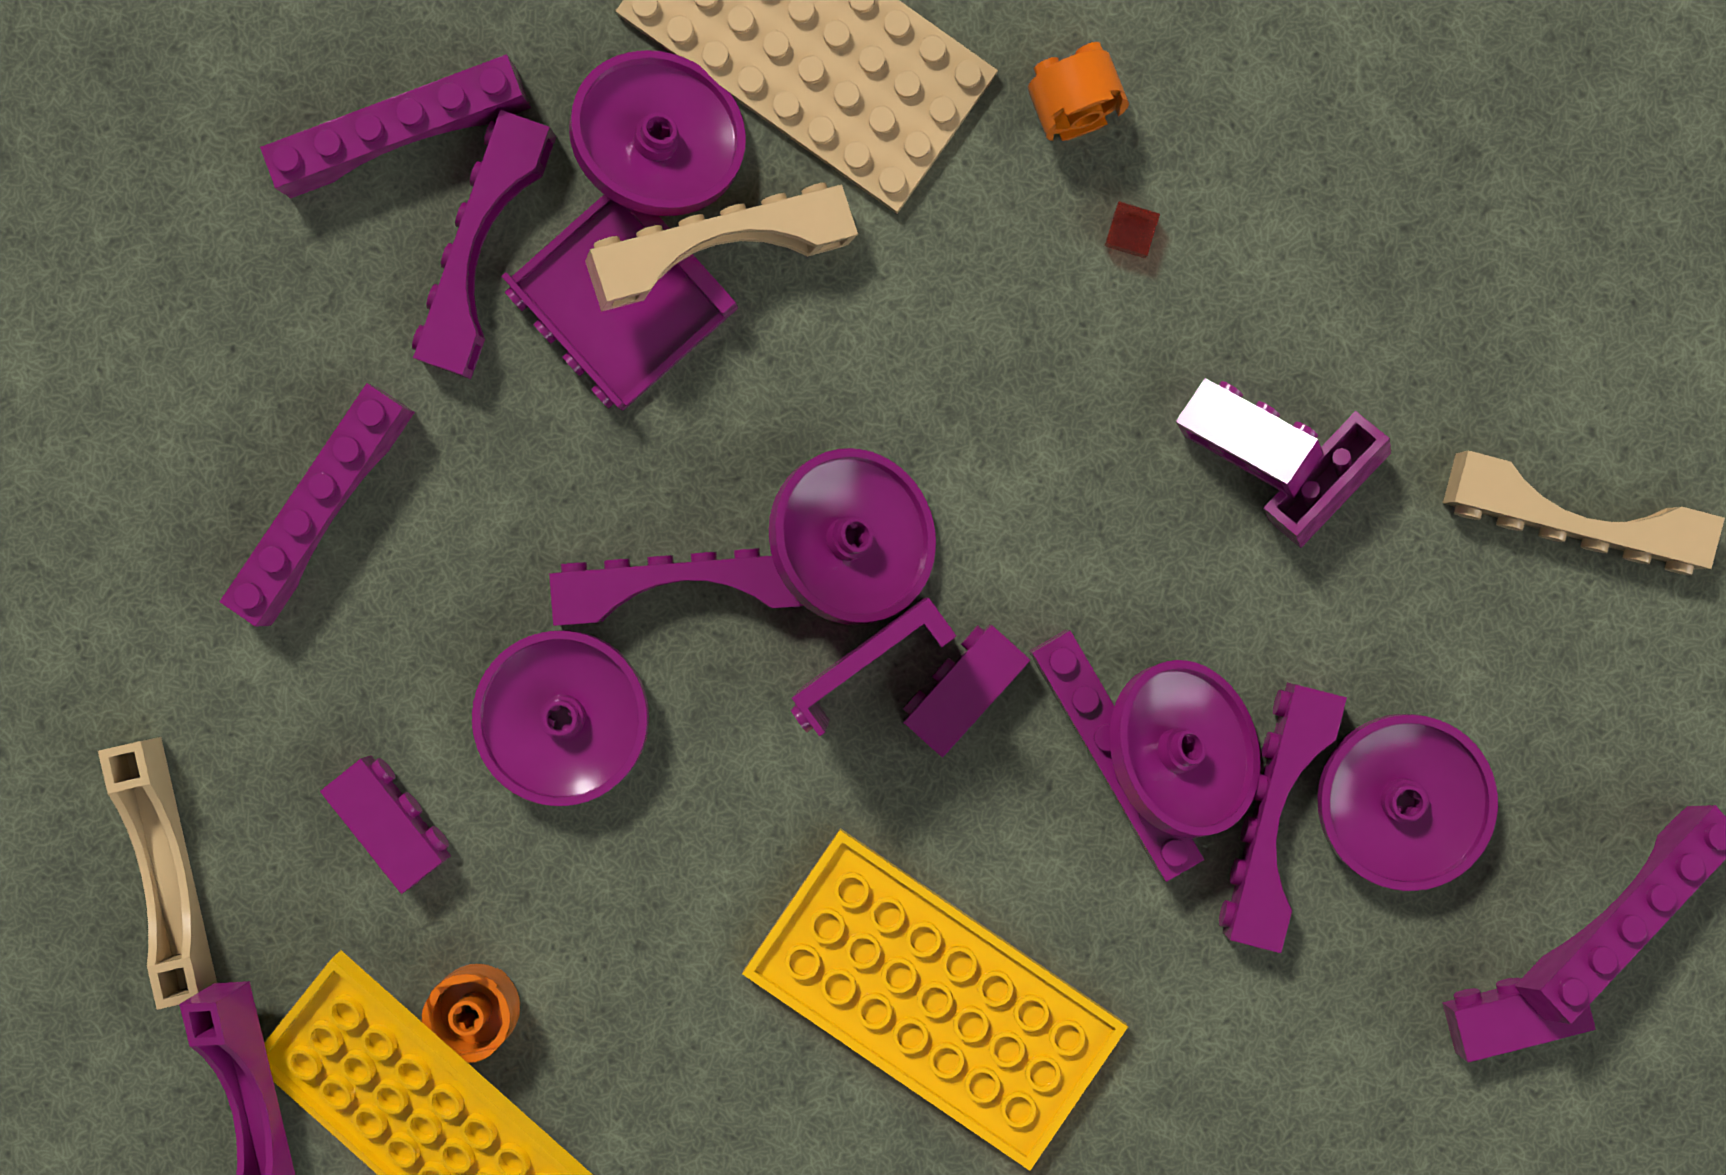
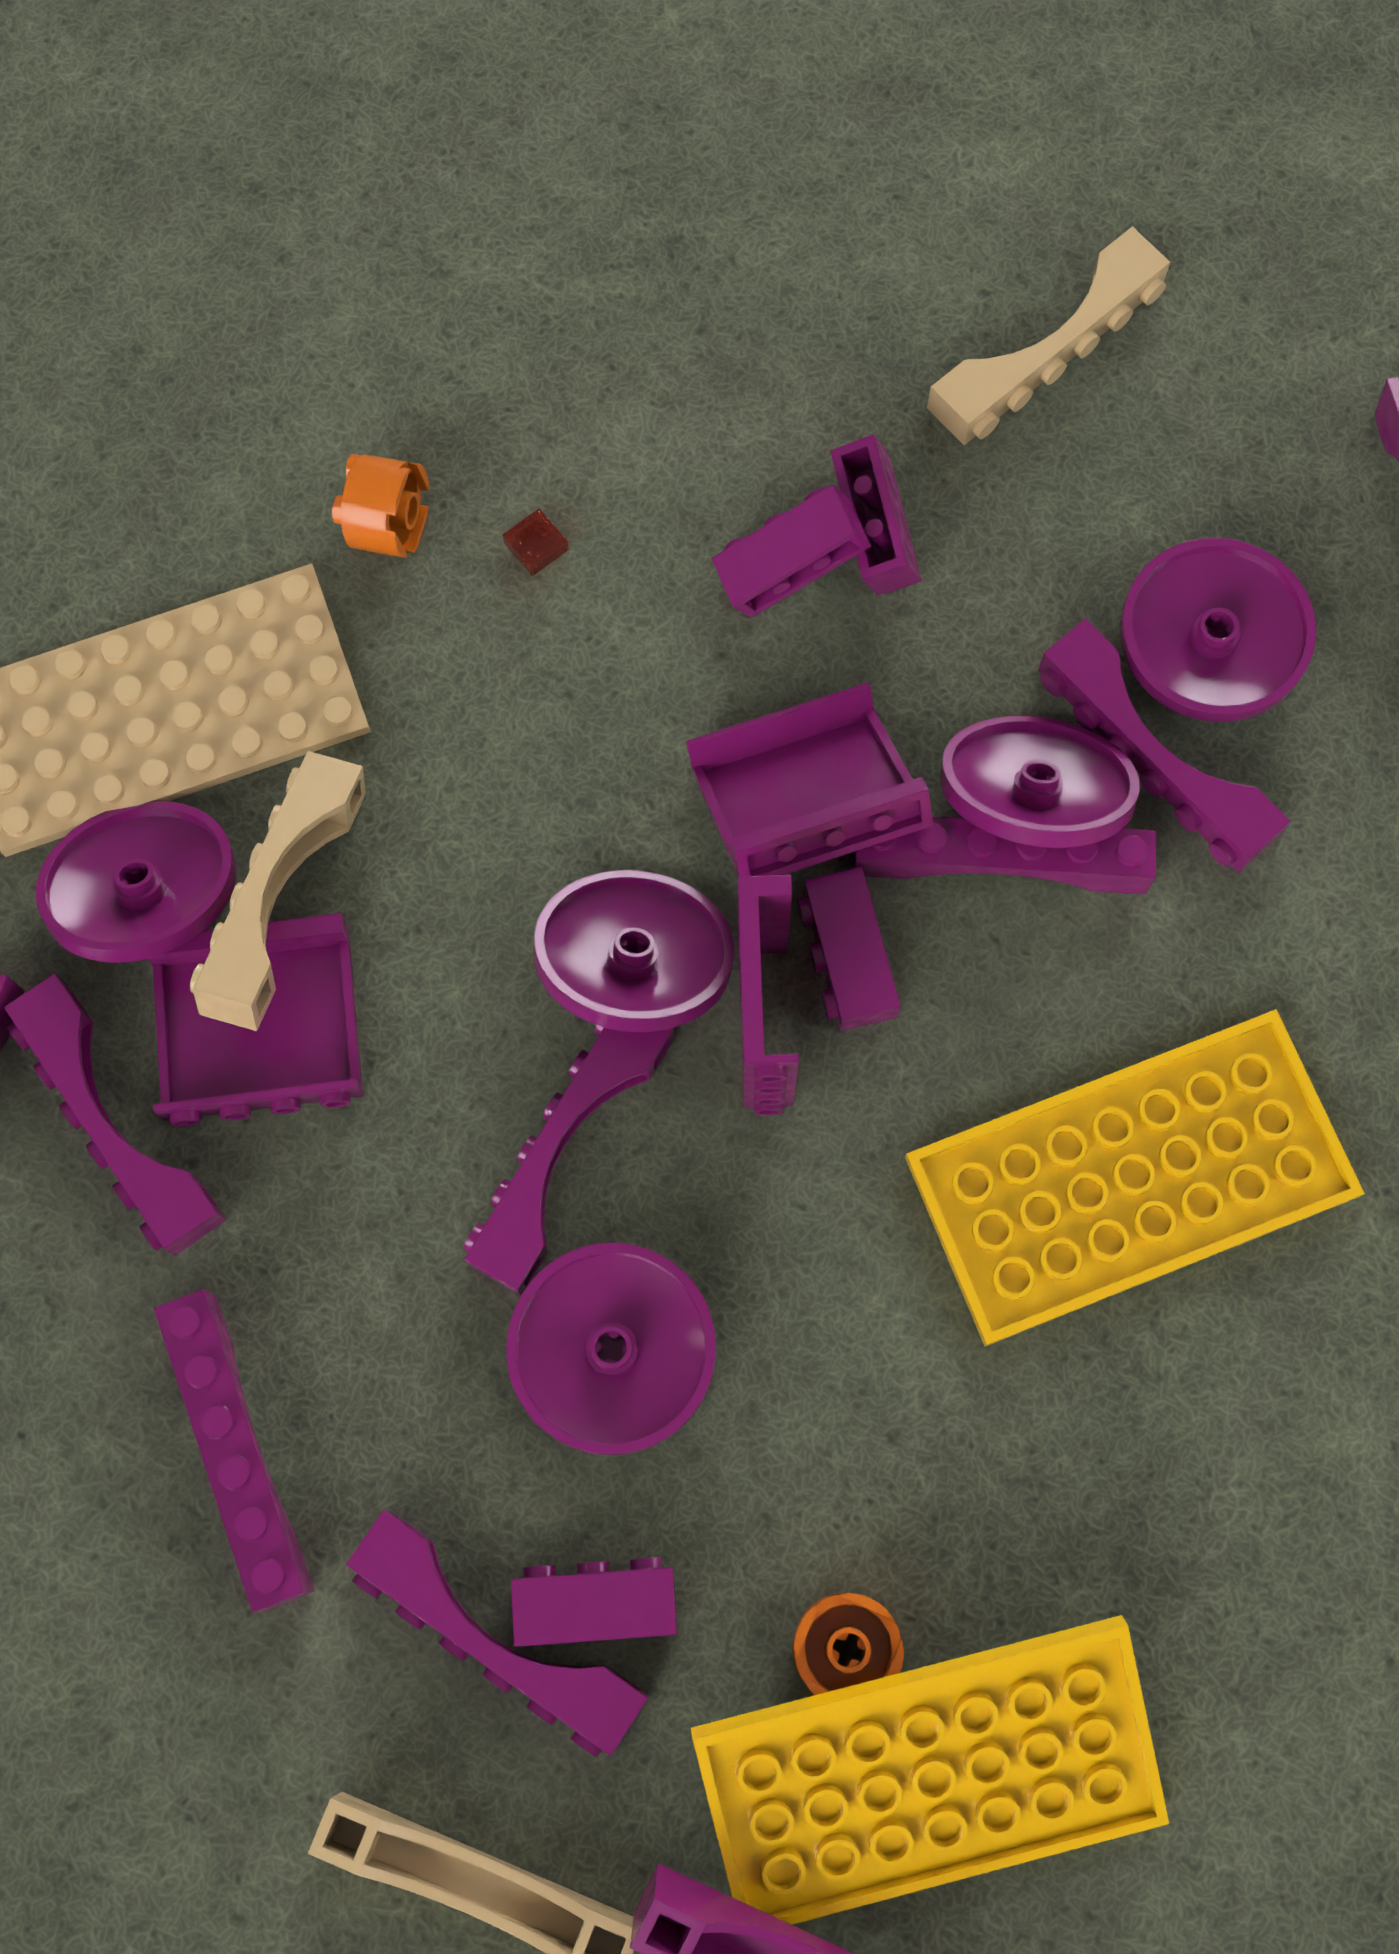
camera: 55 degrees left, 15 degrees down
none -> magenta arch [346,1510,650,1757]
none -> magenta panel [686,683,933,876]

